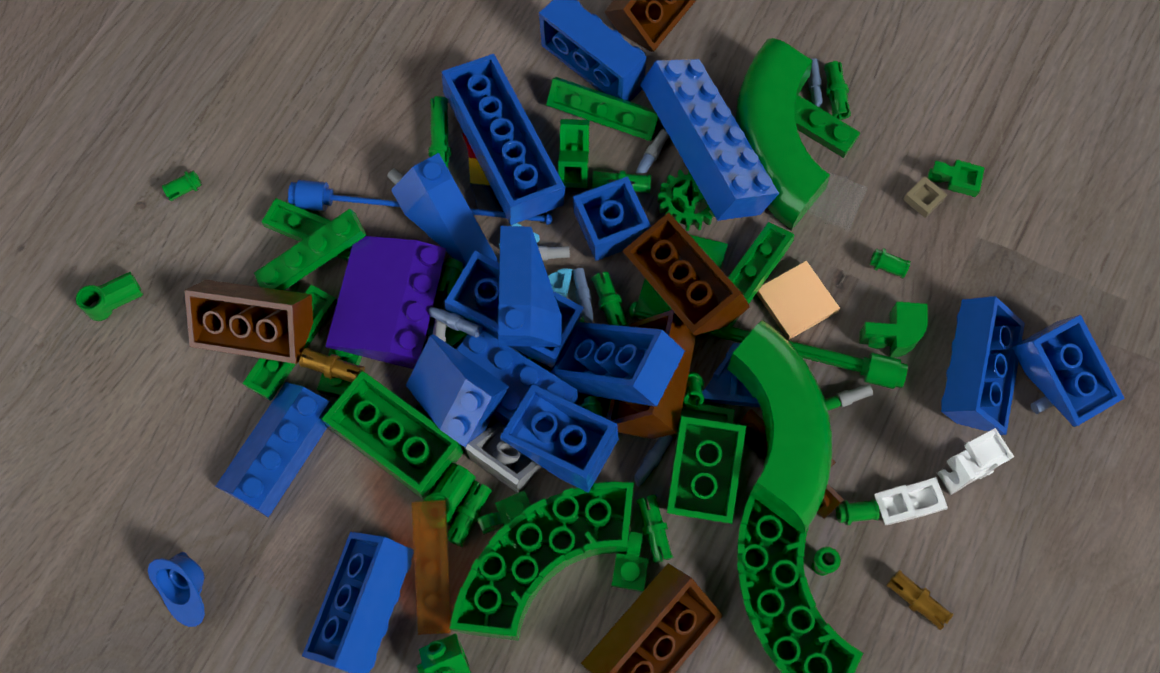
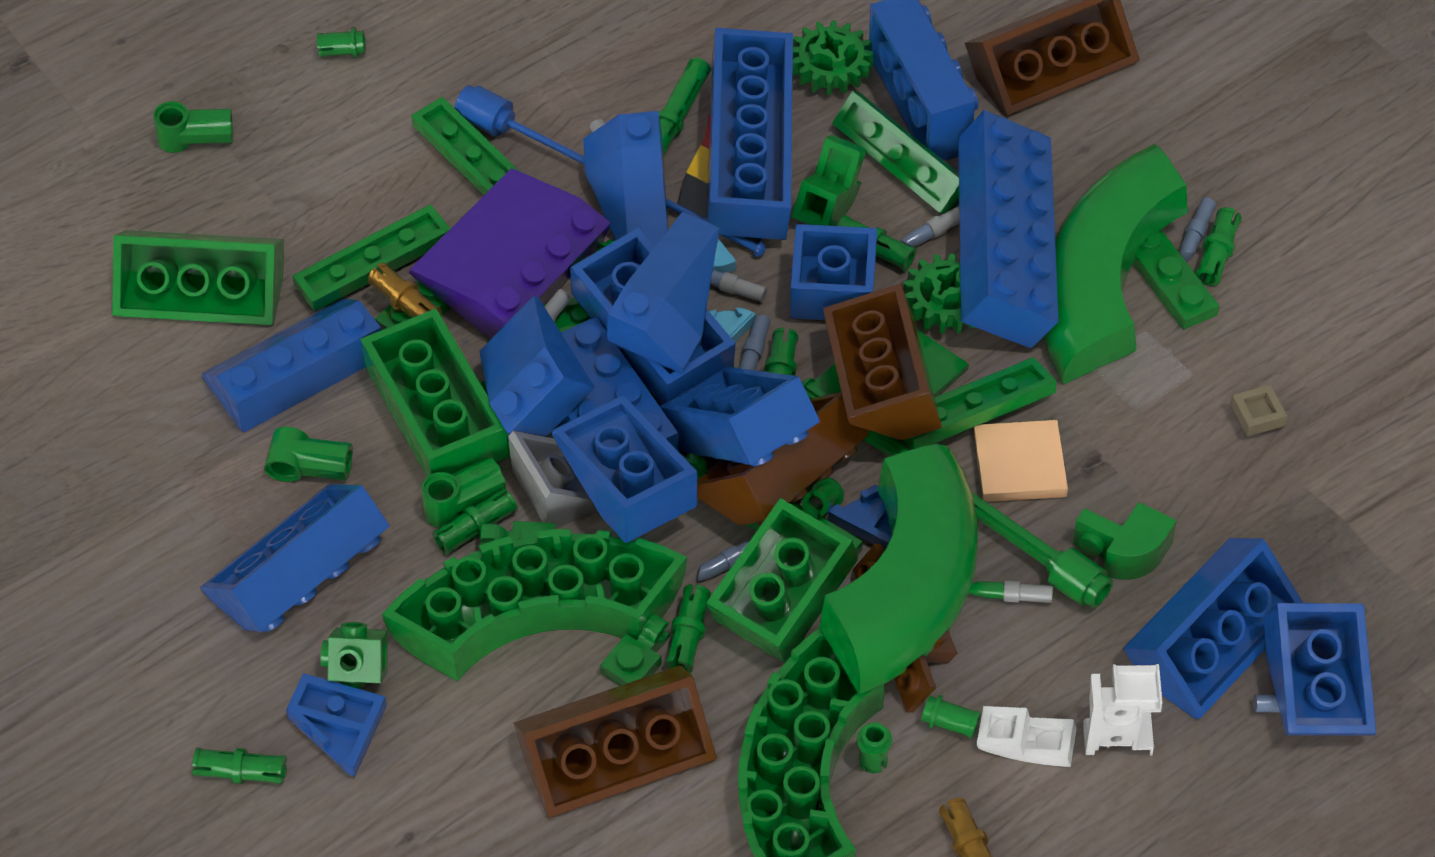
camera: 25 degrees right, 15 degrees down
blue piece [148,552,205,627] -> none
reddish brown slope [184,280,313,364] -> none
green plate [254,209,367,290] -> none
clear orange tile [411,500,452,635] -> none
sand blue piece [429,307,482,338] -> none
green pin [869,248,911,279] -> none
green plate [928,159,985,197] -> none
none -> green slope [112,230,284,325]
none -> green piece [264,427,353,482]
none -> green gear [792,20,873,95]

